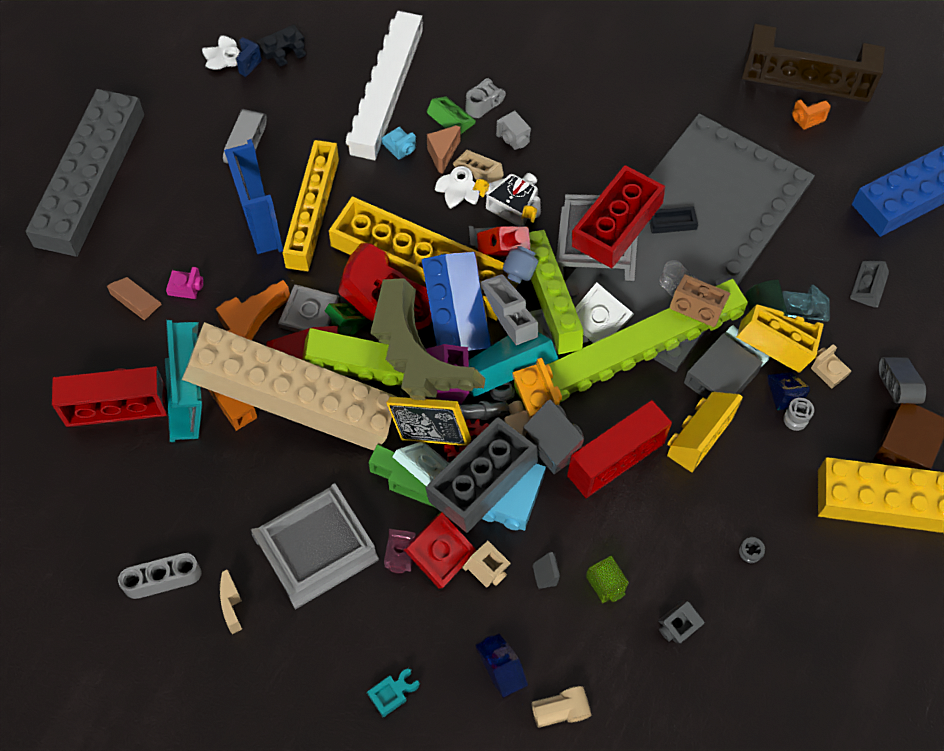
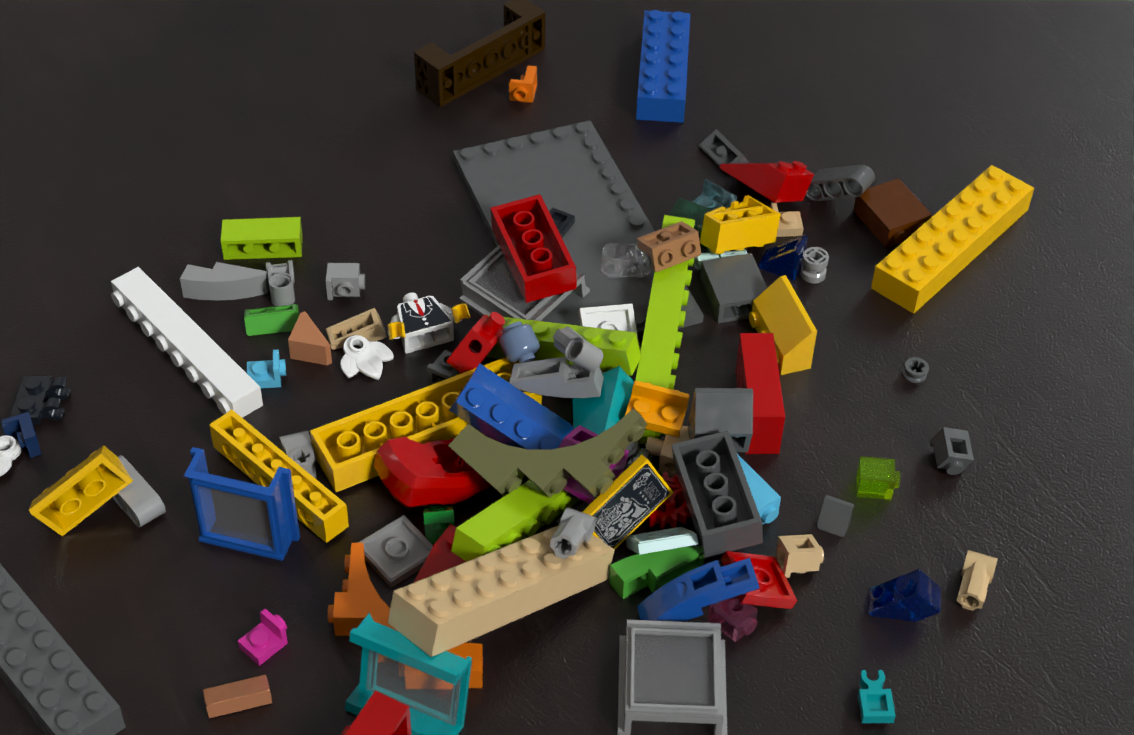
camera: 55 degrees left, 15 degrees down
none -> yellow slope [29,445,133,536]
none -> light grey slope [180,262,269,301]
none -> lime brick [221,217,303,260]
none -> light grey piece [279,431,317,479]
none -> light grey piece [549,507,597,559]
none -> light grey piece [553,326,603,372]
none -> blue slope [637,558,760,622]
none -> red slope [720,161,814,203]

